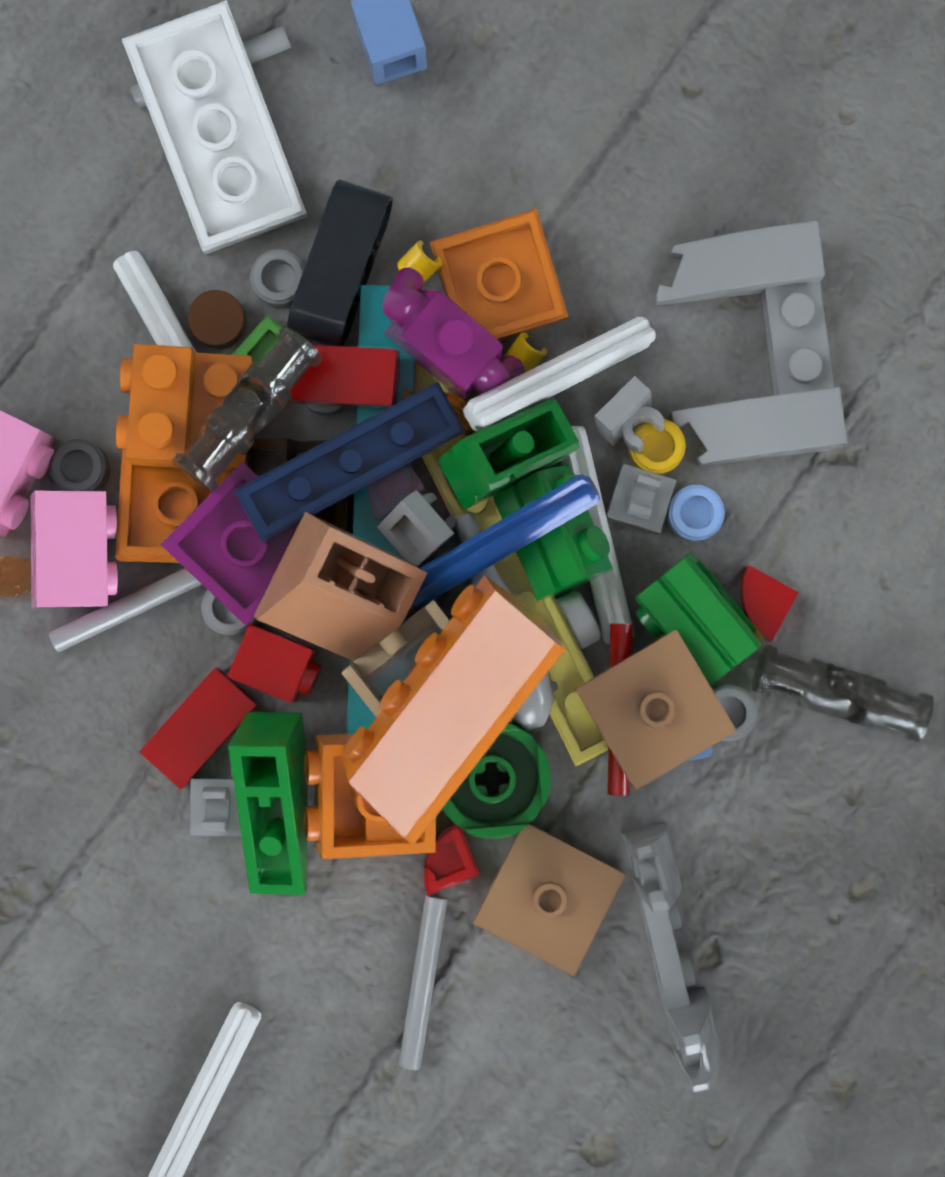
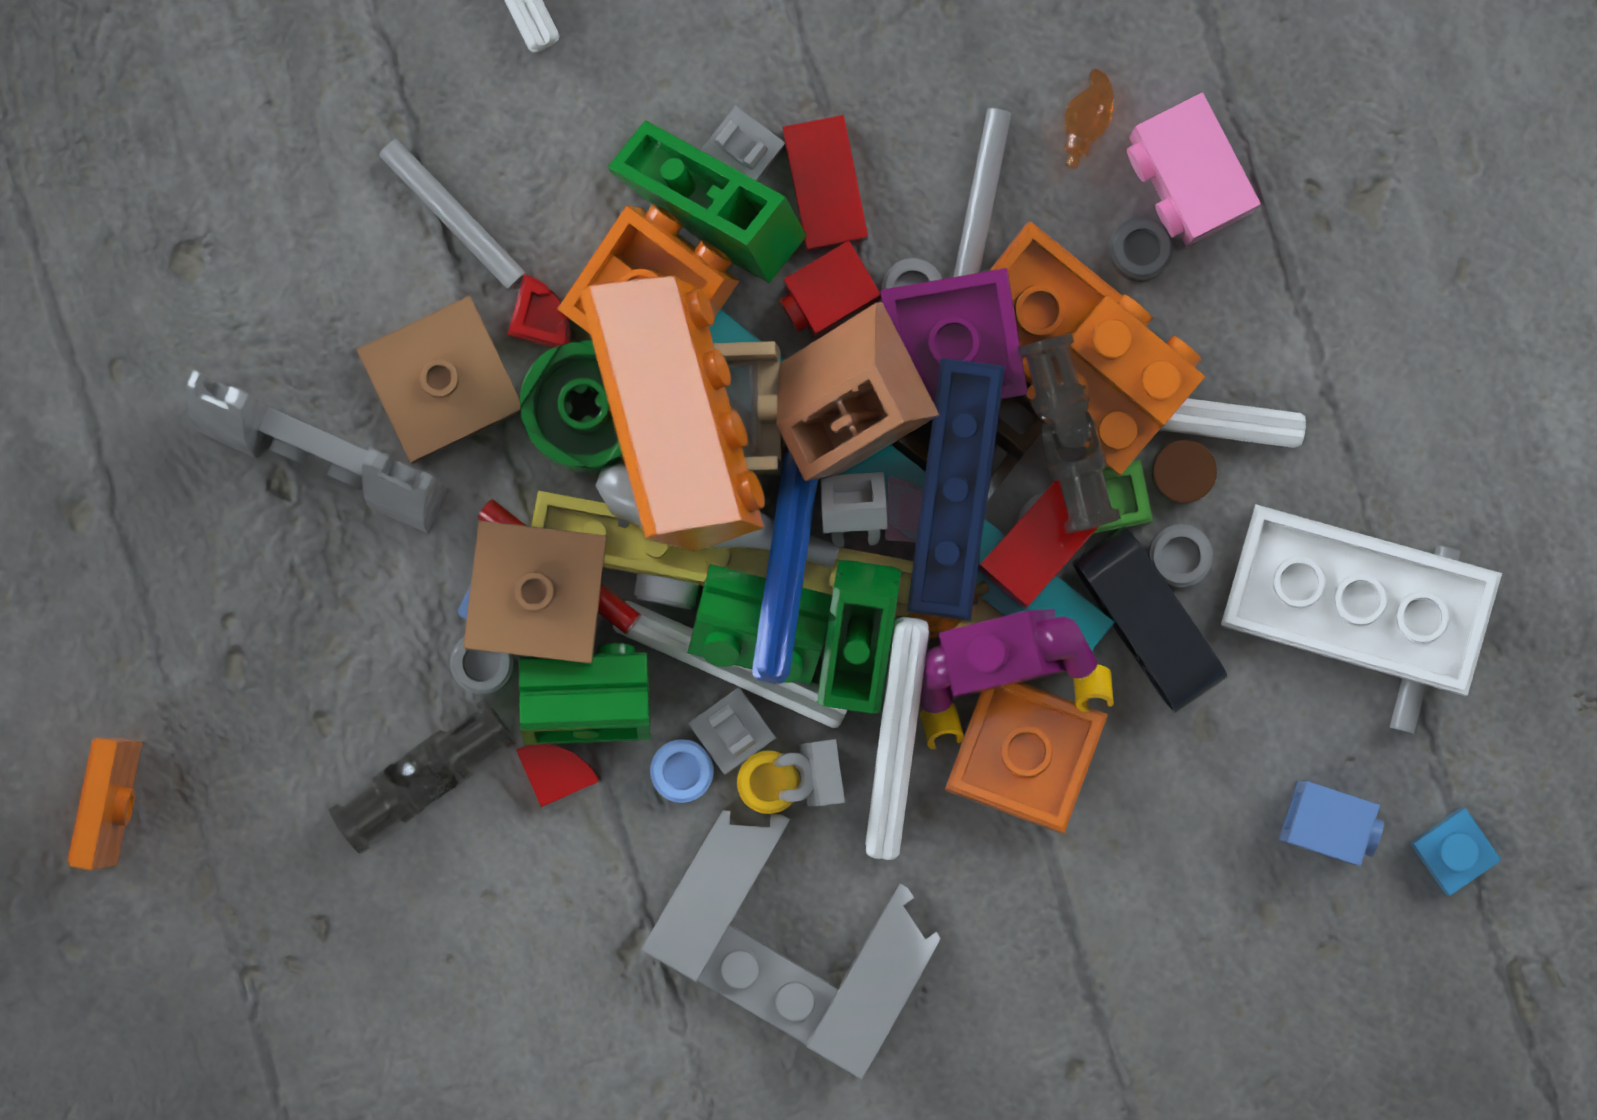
camera: 120 degrees right, 0 degrees up
bright pink brick [30,491,118,608] -> none

